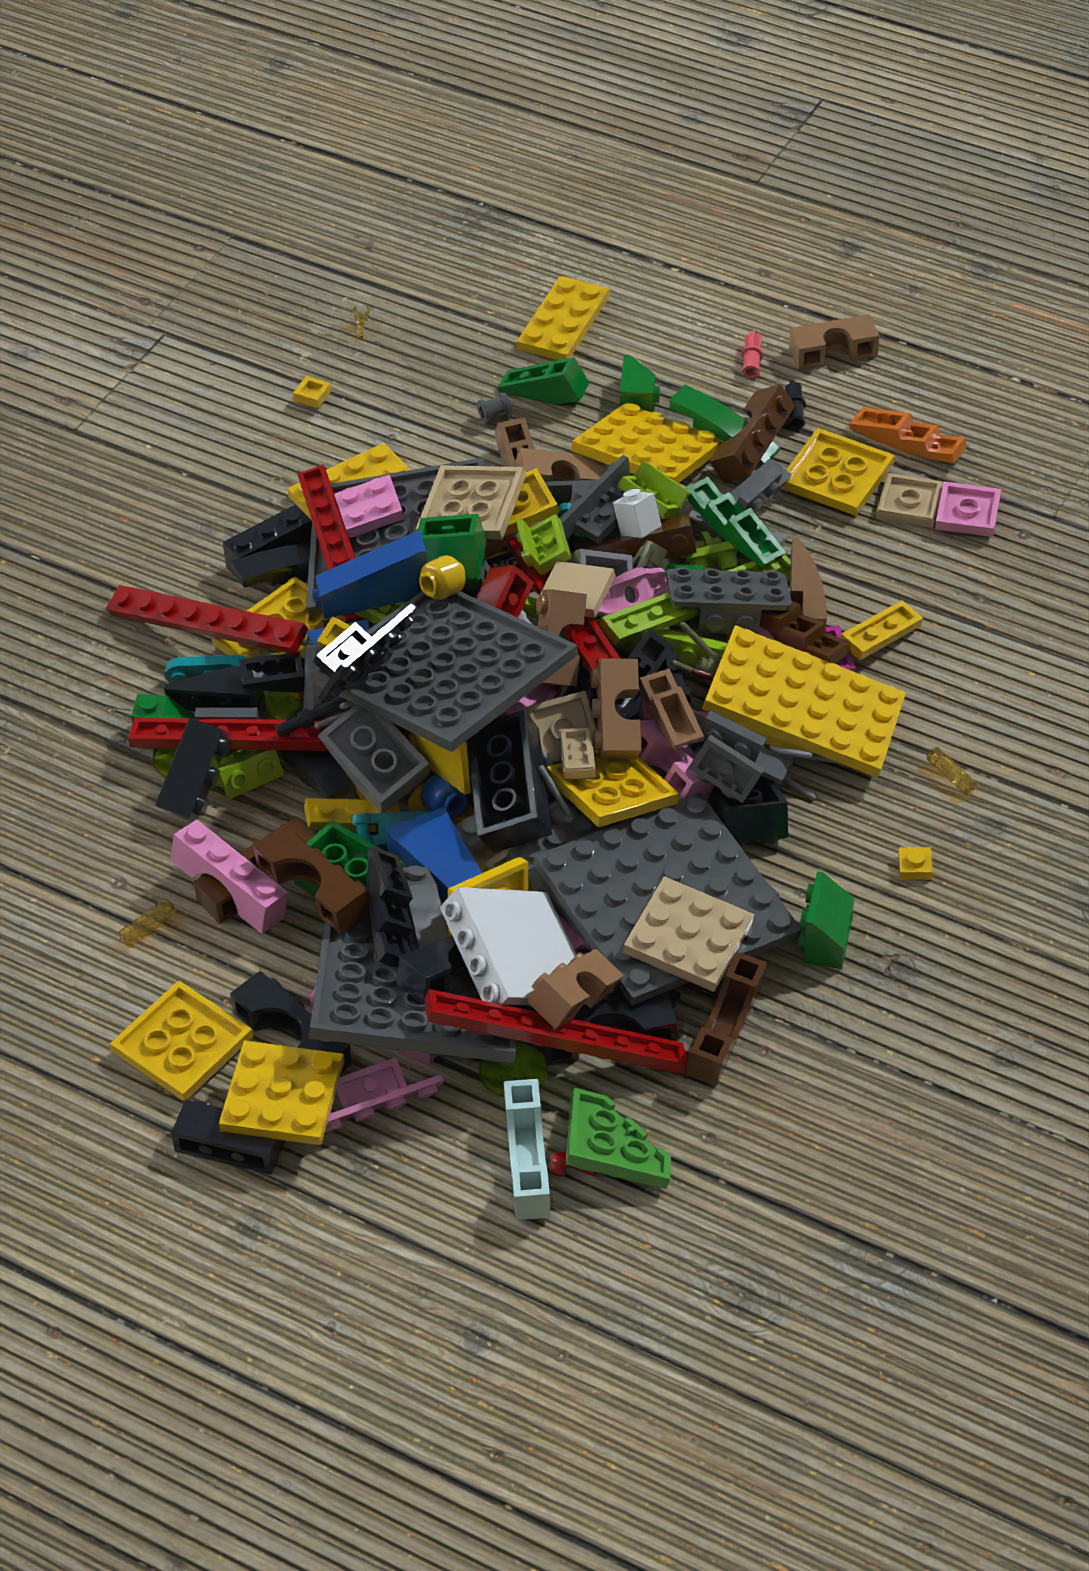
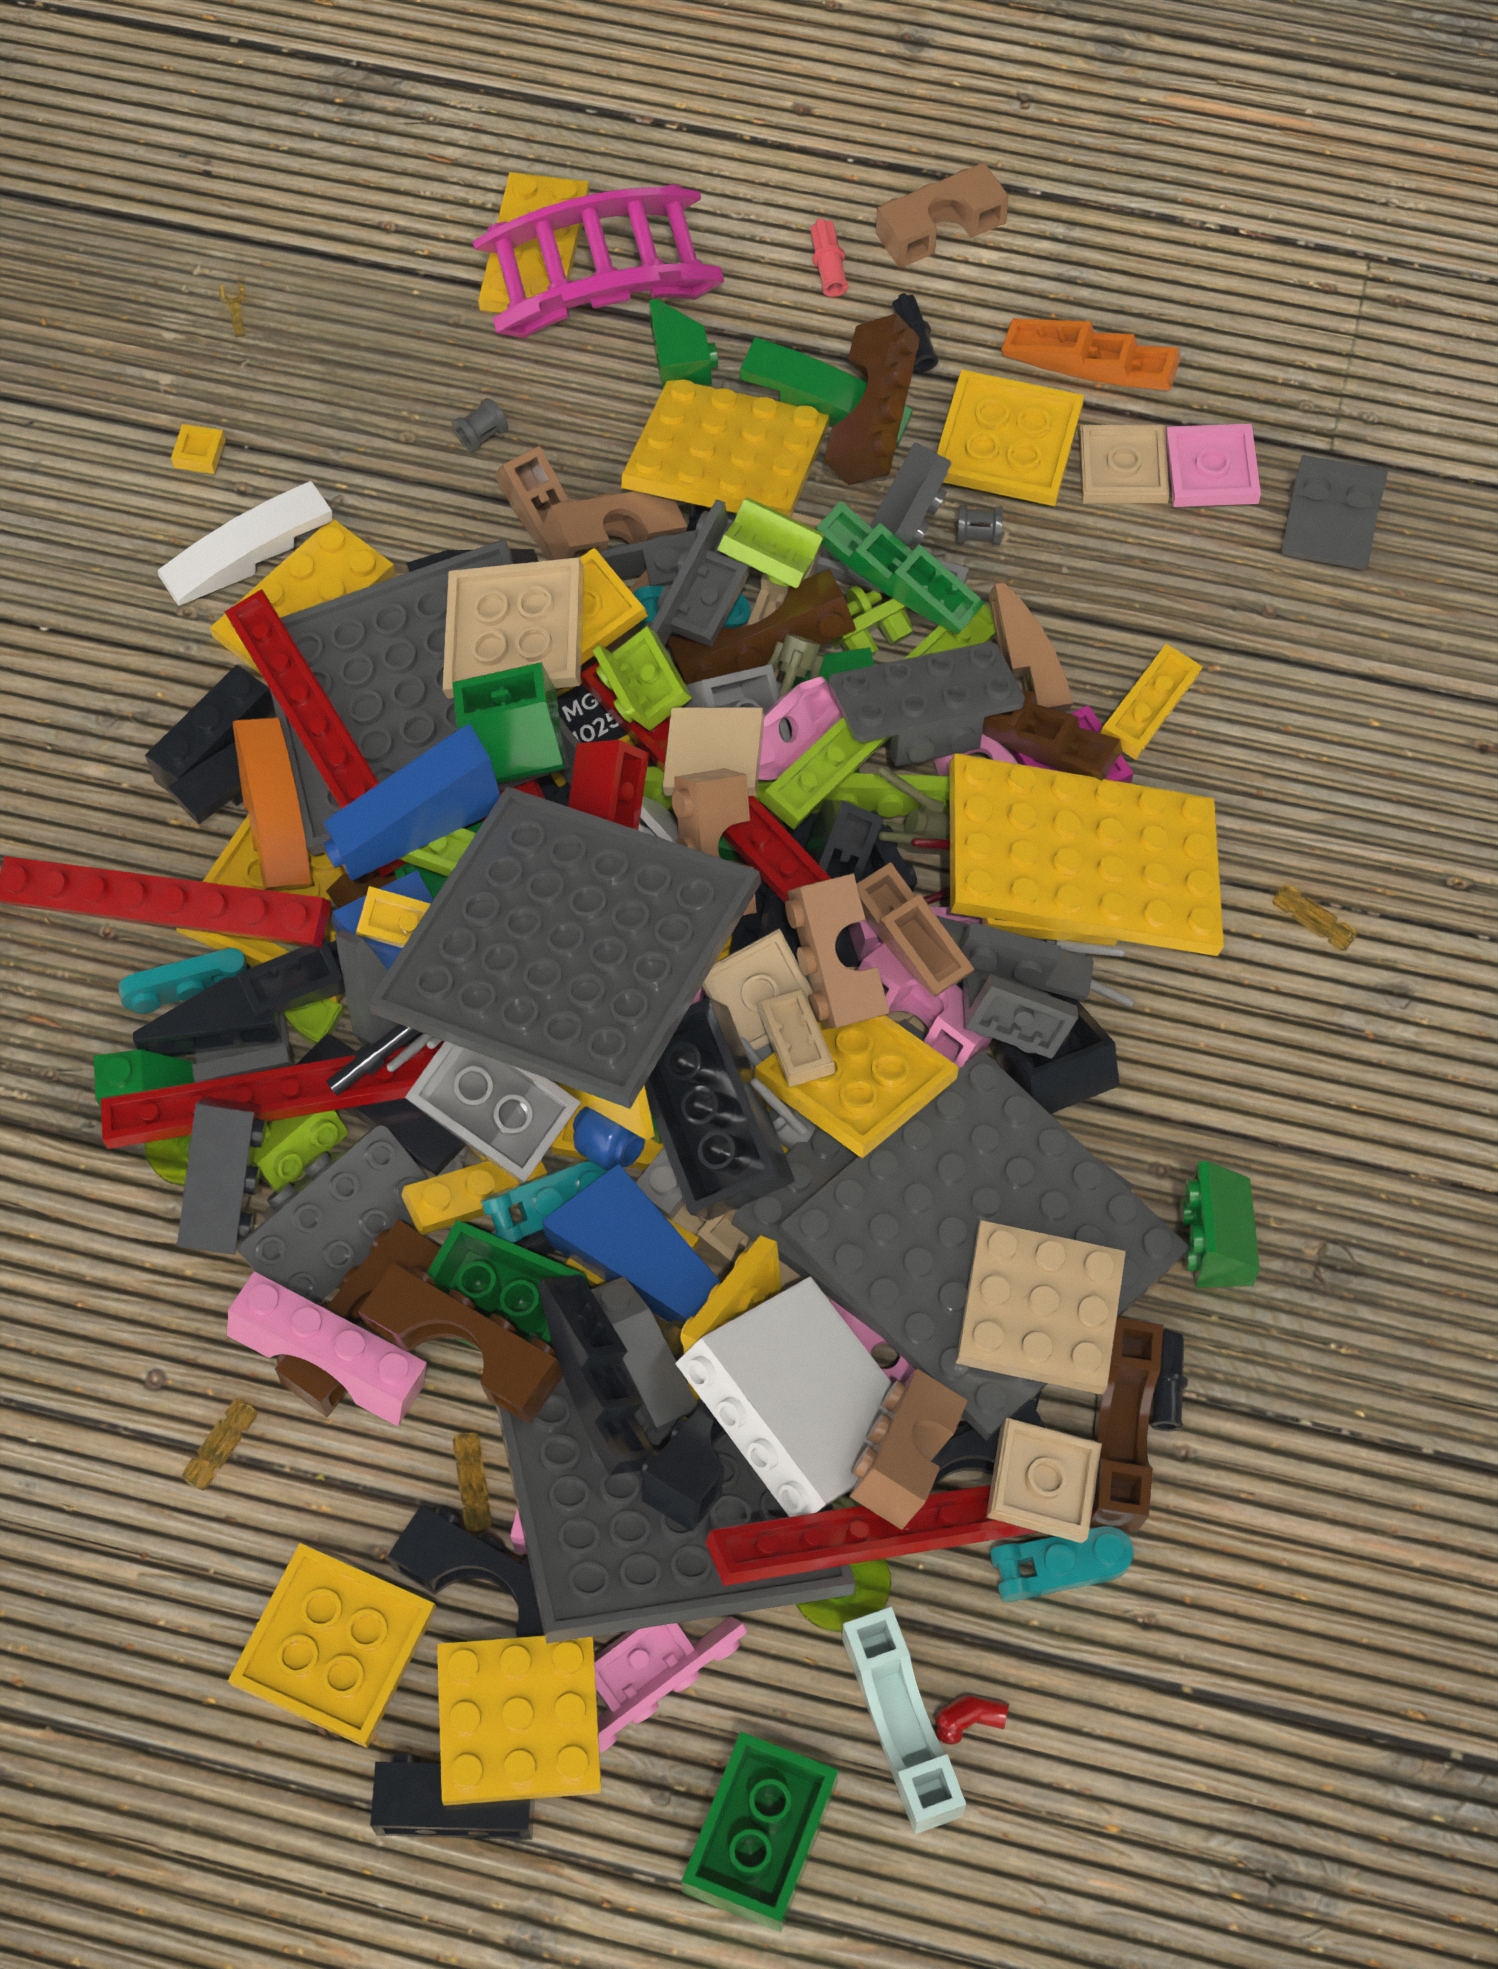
camera: 15 degrees left, 15 degrees up
black bracket [312,603,418,702] -> none
bright pink plate [334,475,405,538] -> none
yellow head [419,555,465,600] -> none
green slope [497,357,589,405] -> none
bright green plate [566,1088,671,1189] -> none
white brick [613,489,662,538] -> none
yellow plate [898,847,933,880] -> none
none -> white slope [158,481,332,606]
none -> orange slope [233,718,312,891]
none -> dark grey bracket [238,1125,429,1304]
none -> clear yellow axle [453,1432,492,1531]
none -> dark pink fence [473,184,724,338]
none -> green brick [681,1731,839,1933]
none -> dark grey bush [957,504,1003,545]
none -> tan tile [986,1417,1102,1543]
none -> teal plate [989,1526,1134,1602]
none -> black axle [1151,1331,1188,1432]
none -> dark grey bracket [1282,455,1388,570]

